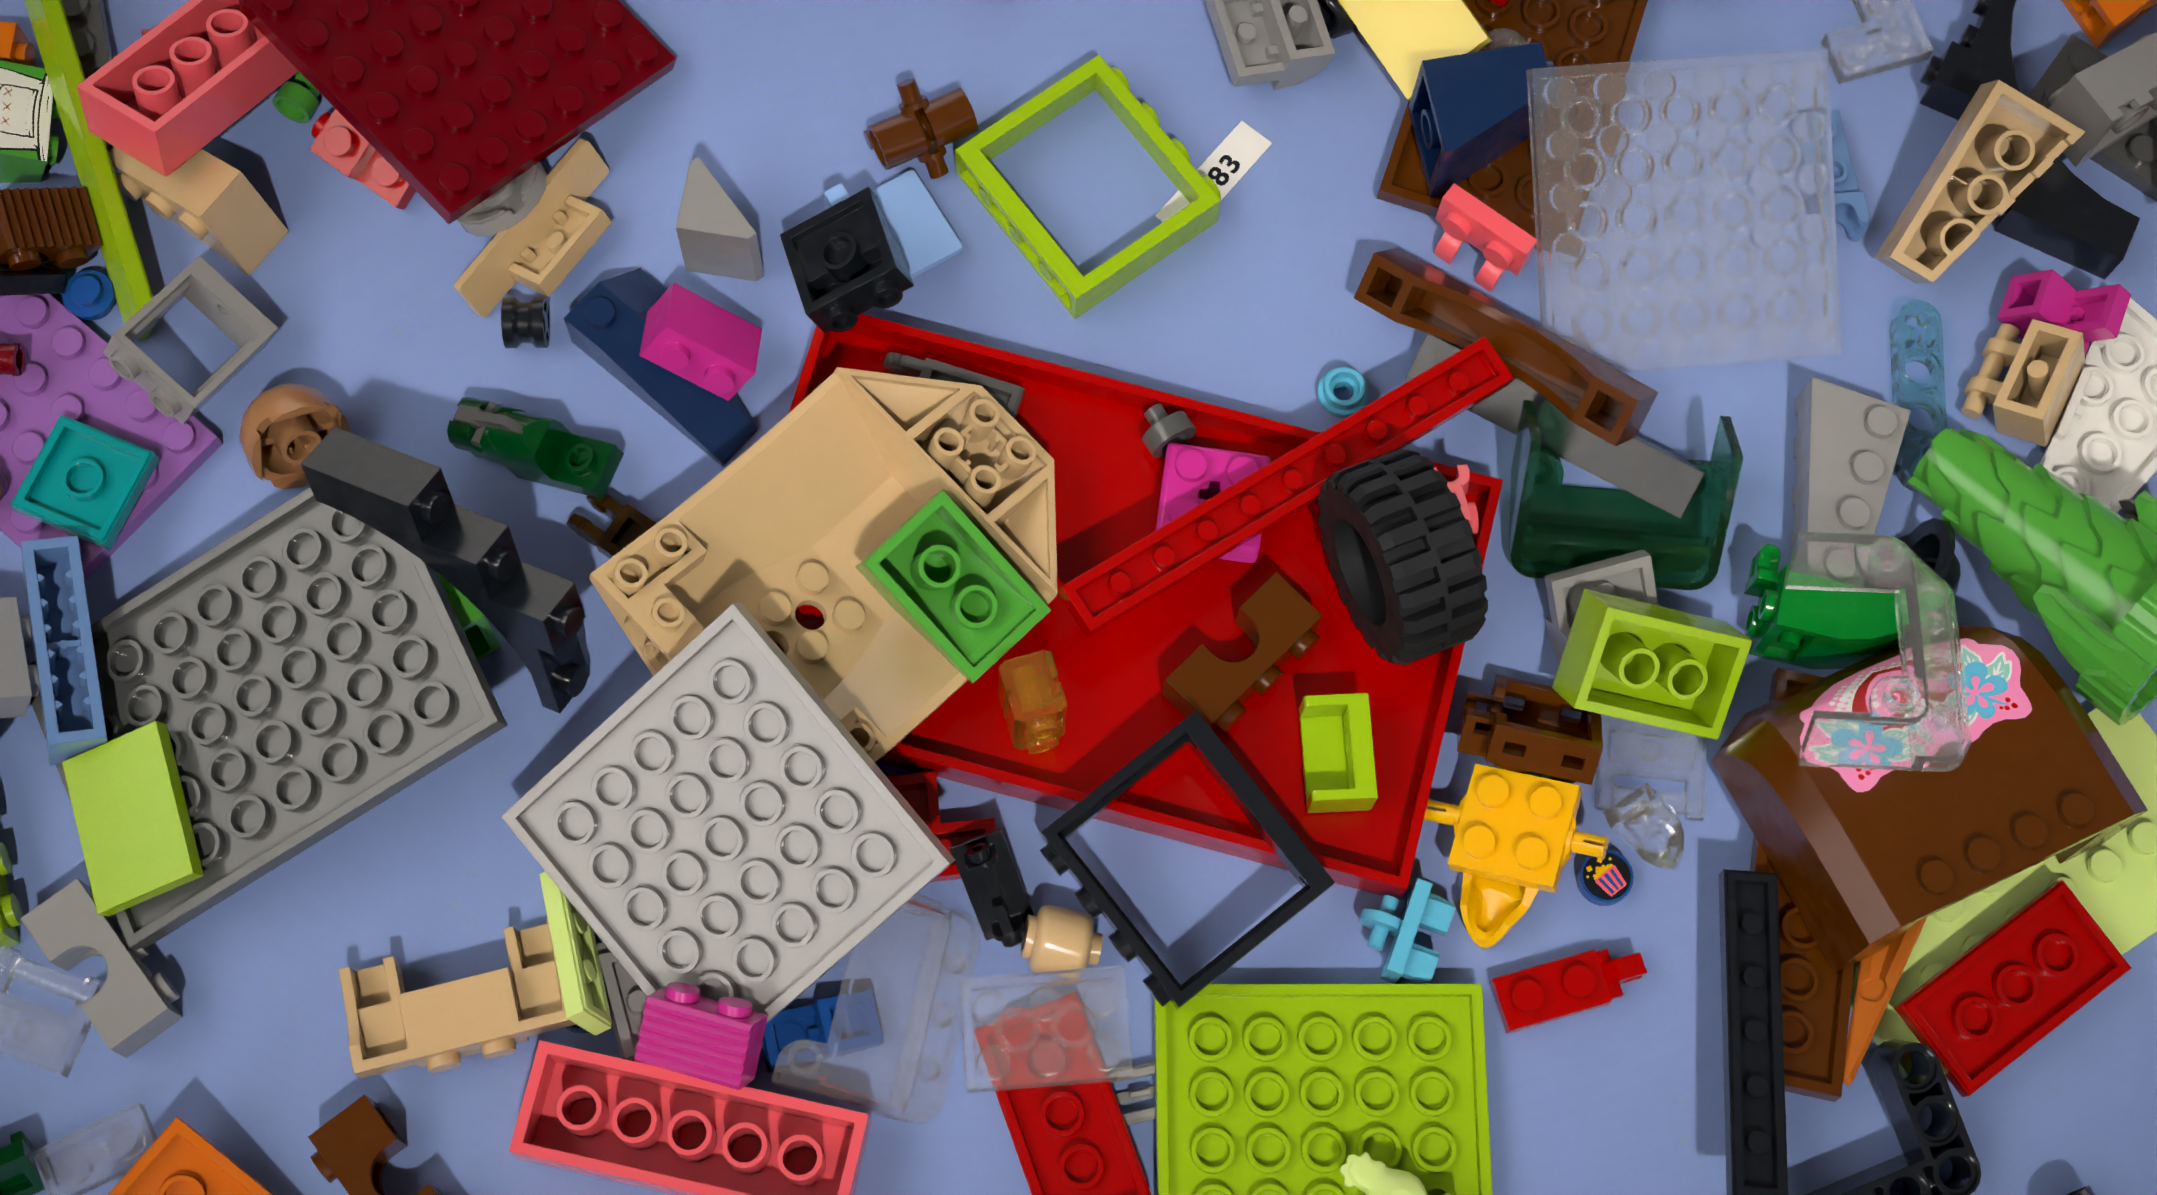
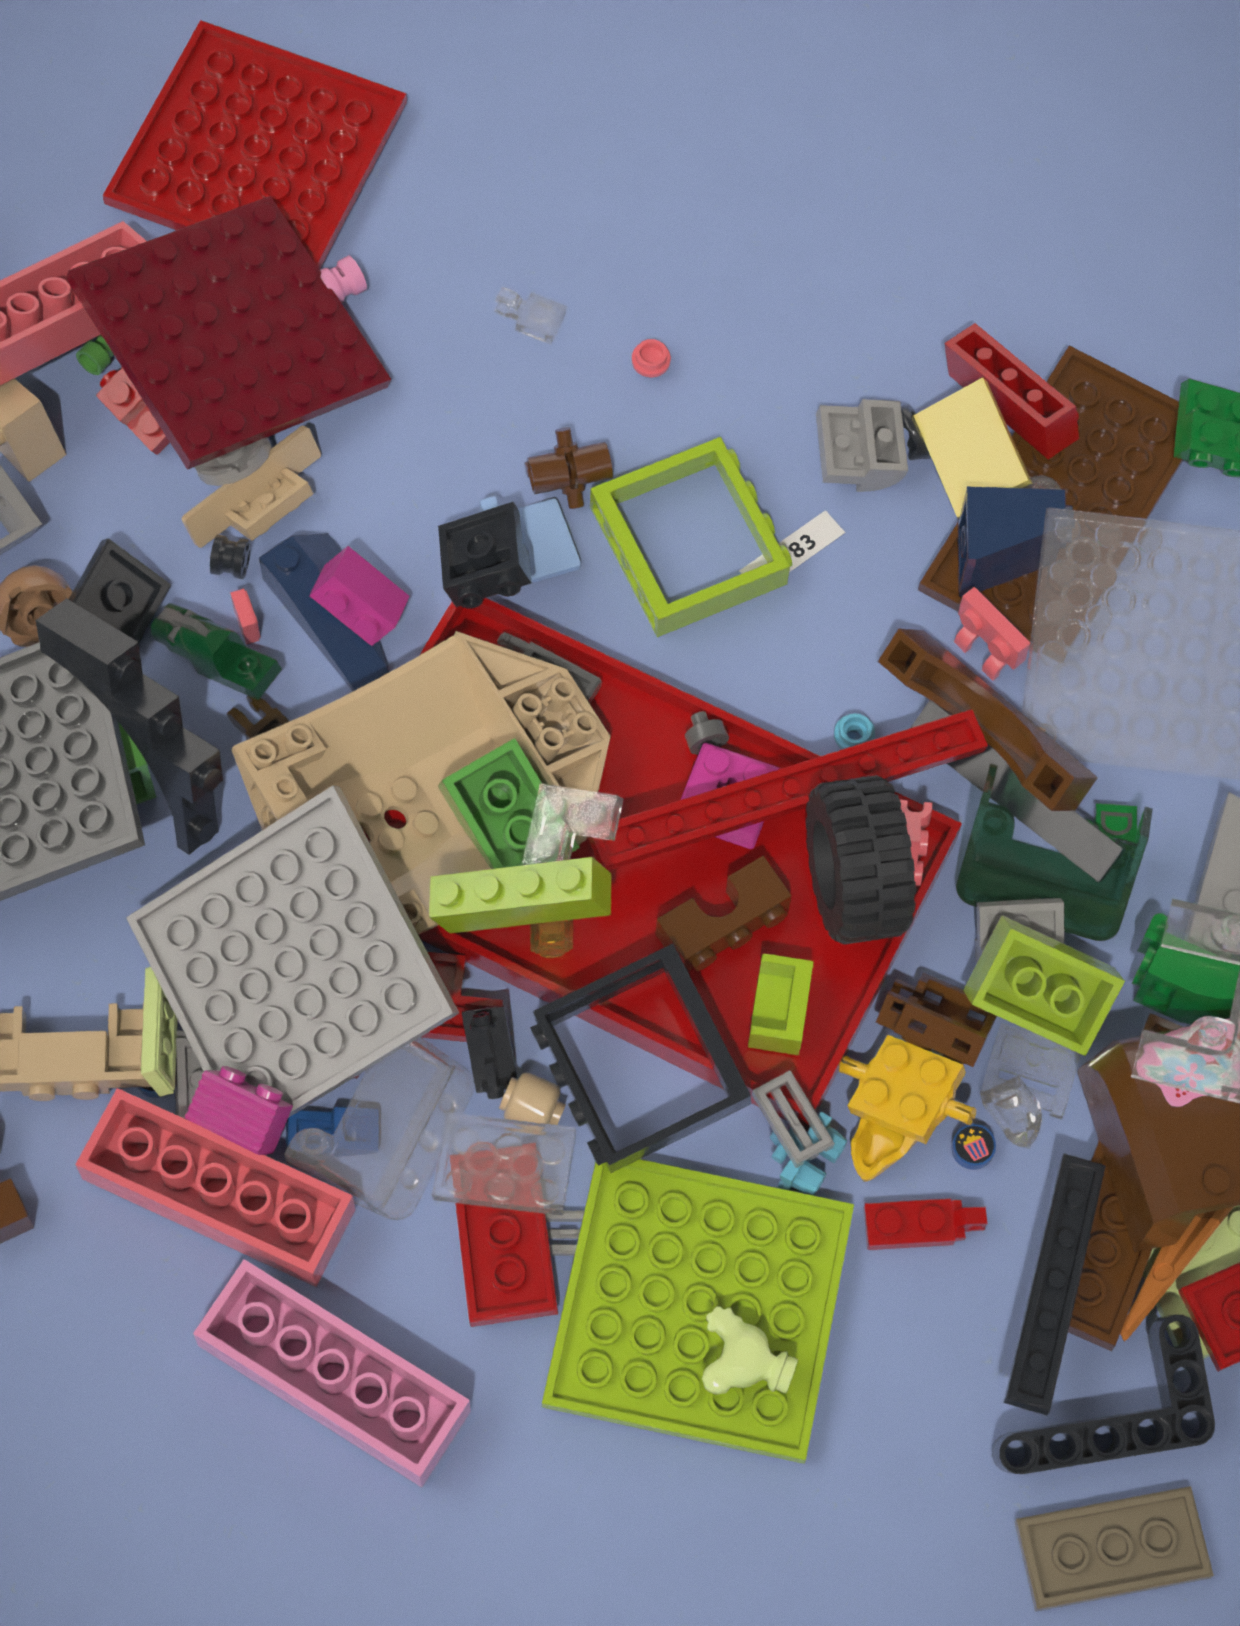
camera: 15 degrees right, 5 degrees down
light grey slope [676,157,764,281] -> none
none -> black tile [69,538,171,644]
none -> coral tile [230,588,261,645]
none -> lime brick [429,857,611,933]
none -> clear plate [521,783,624,865]
none -> light grey tile [752,1071,835,1168]
none -> green tile [1094,803,1137,850]

